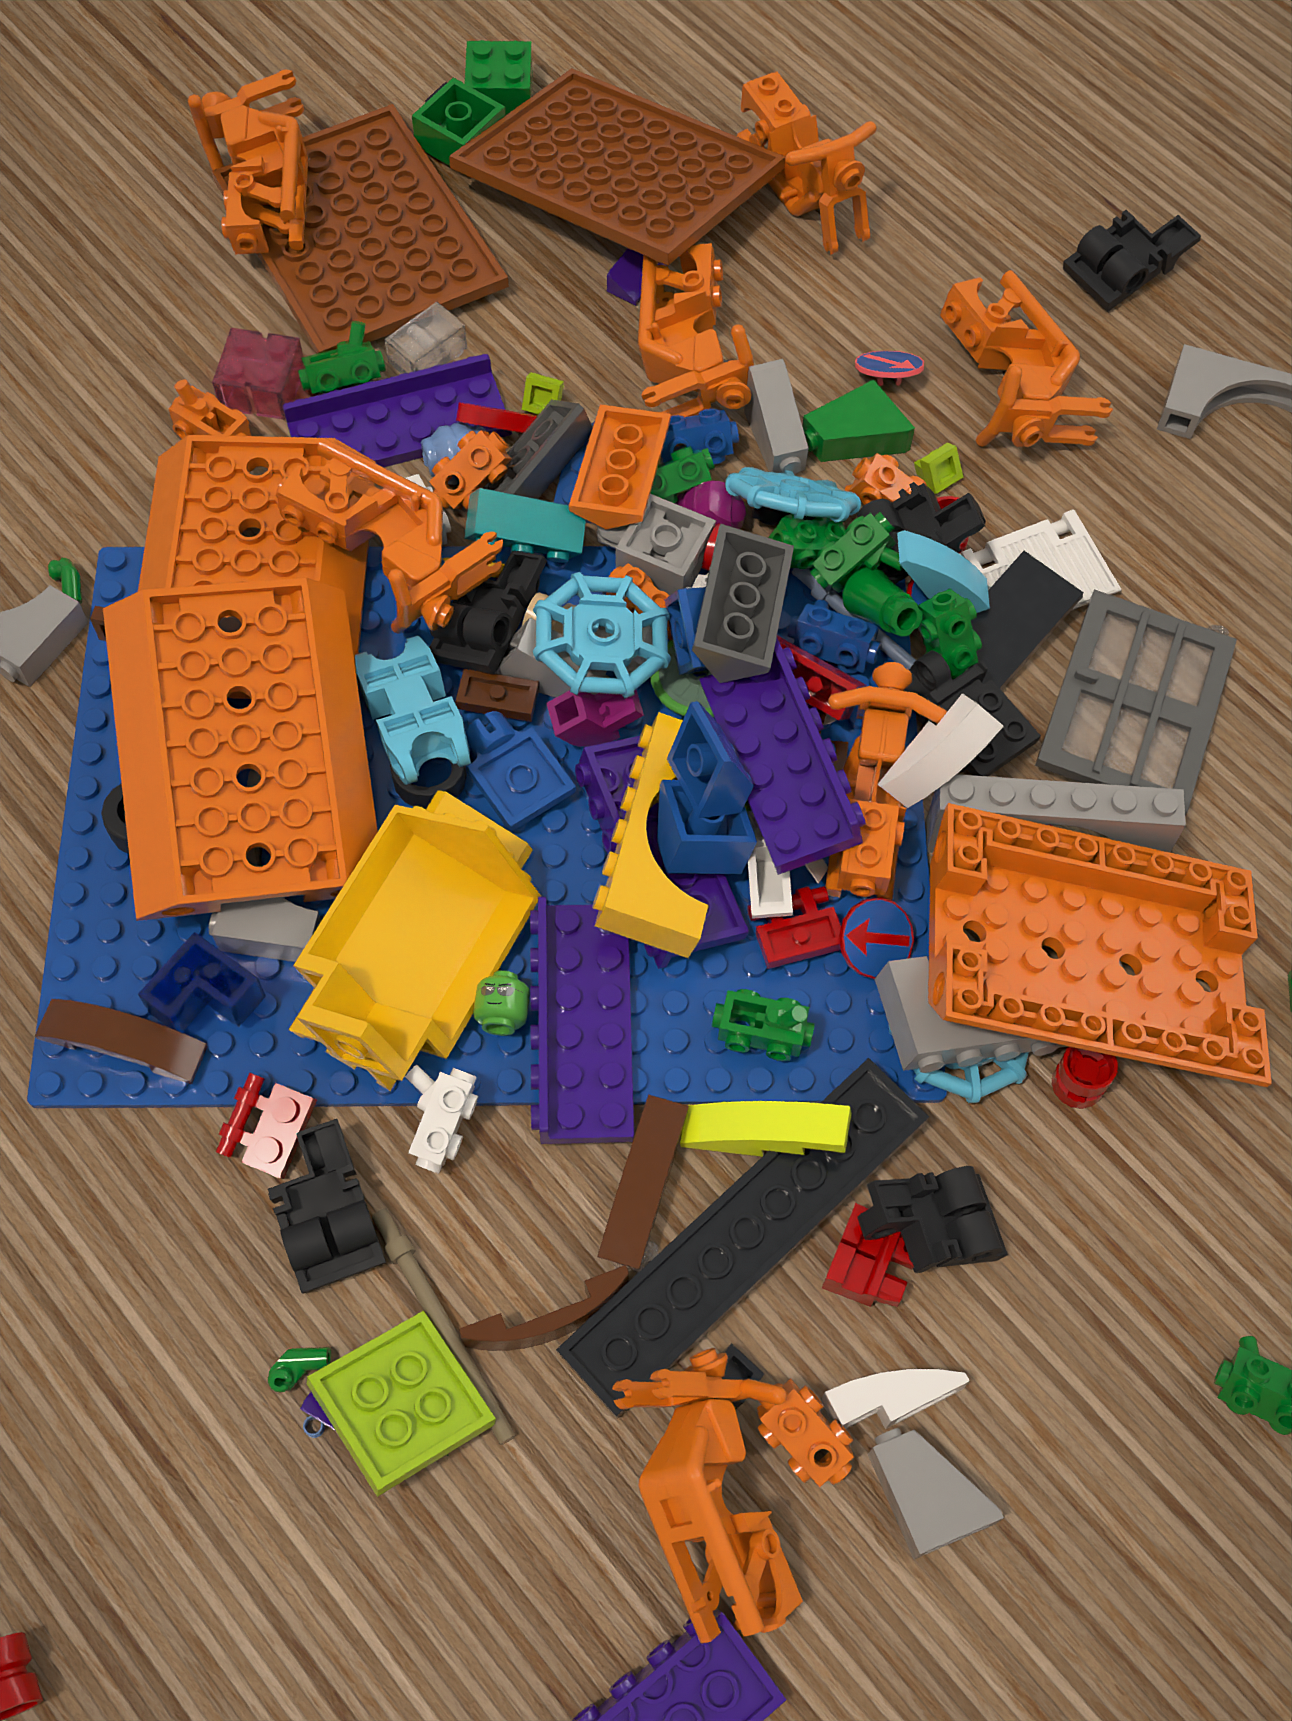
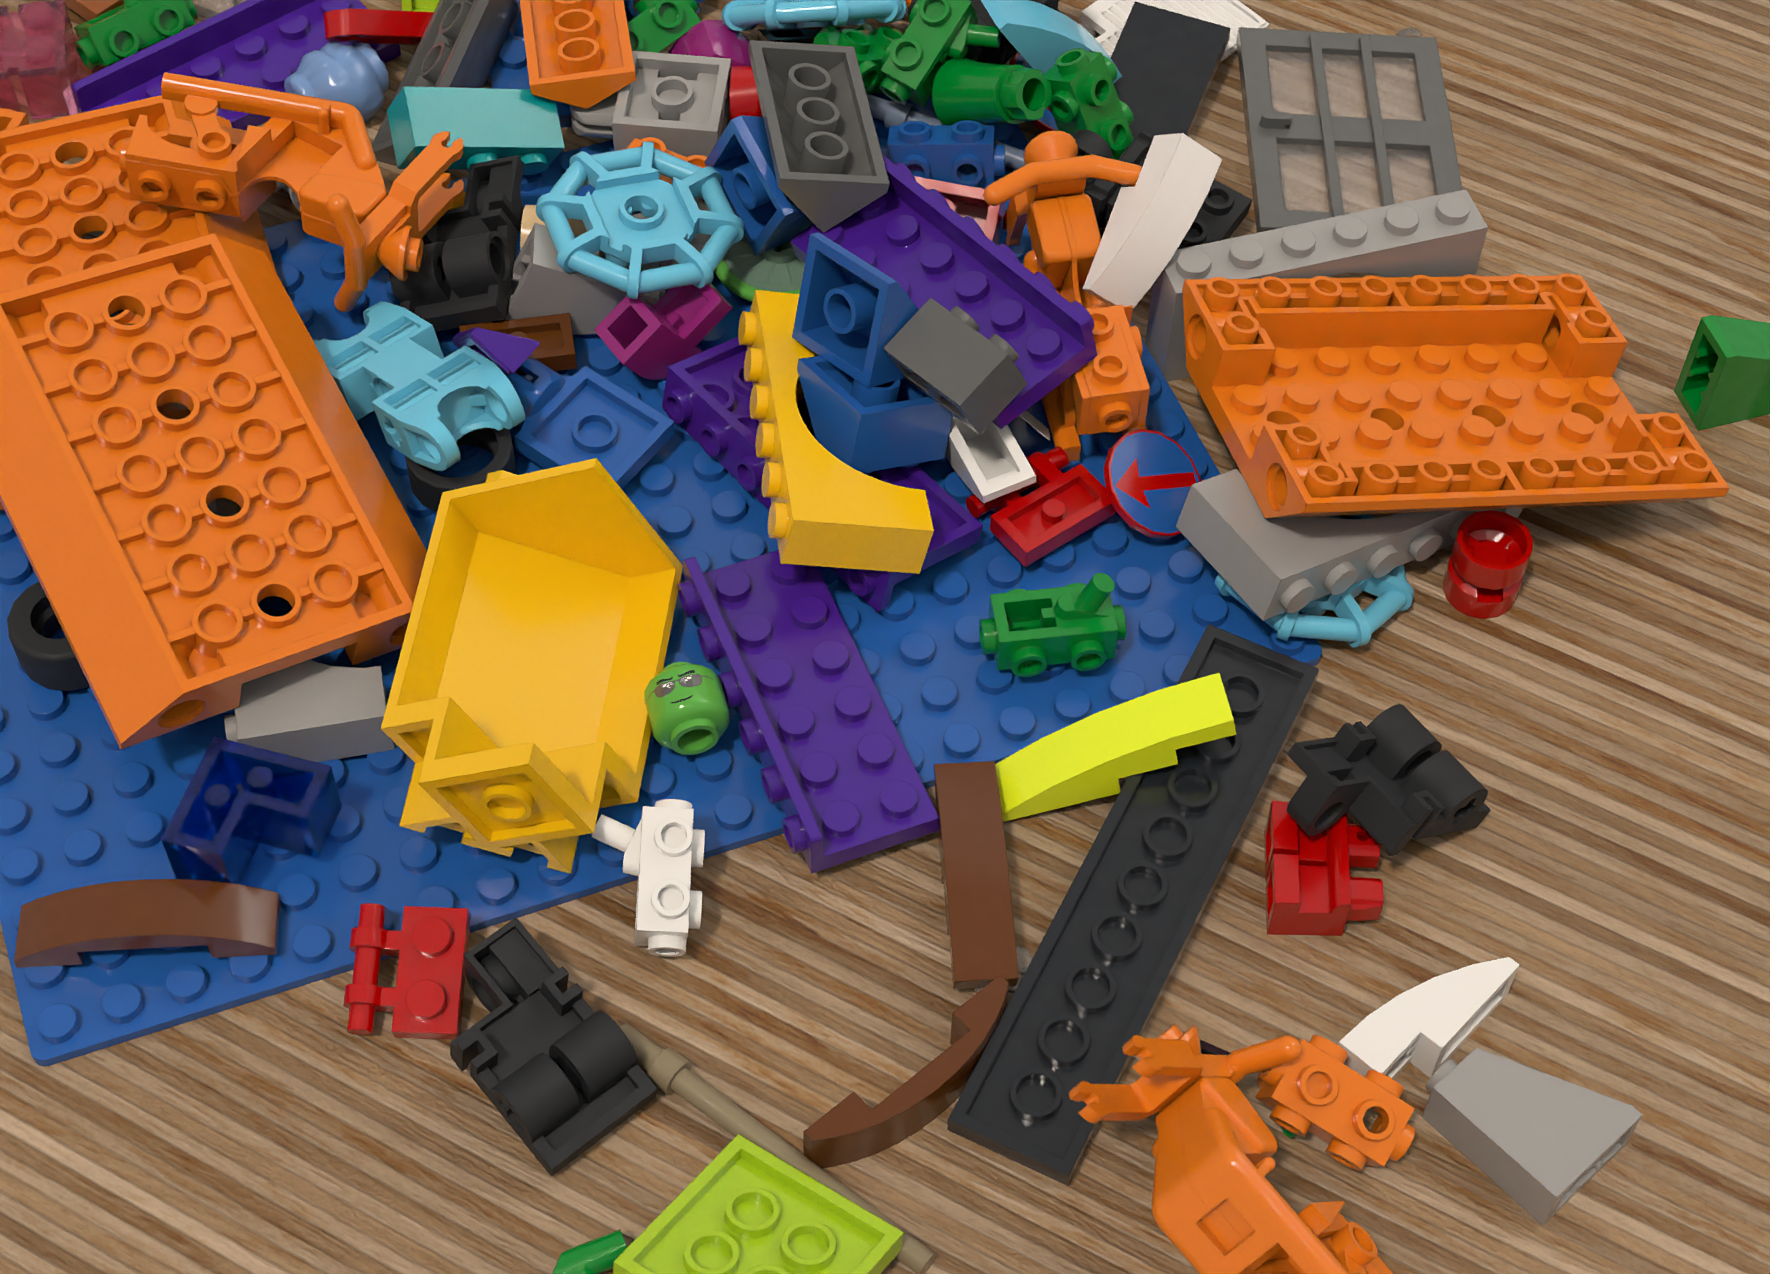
camera: 20 degrees left, 10 degrees down
orange brick [429,430,512,510] -> none
none -> dark purple slope [452,327,540,375]
none -> dark grey brick [883,298,1027,435]

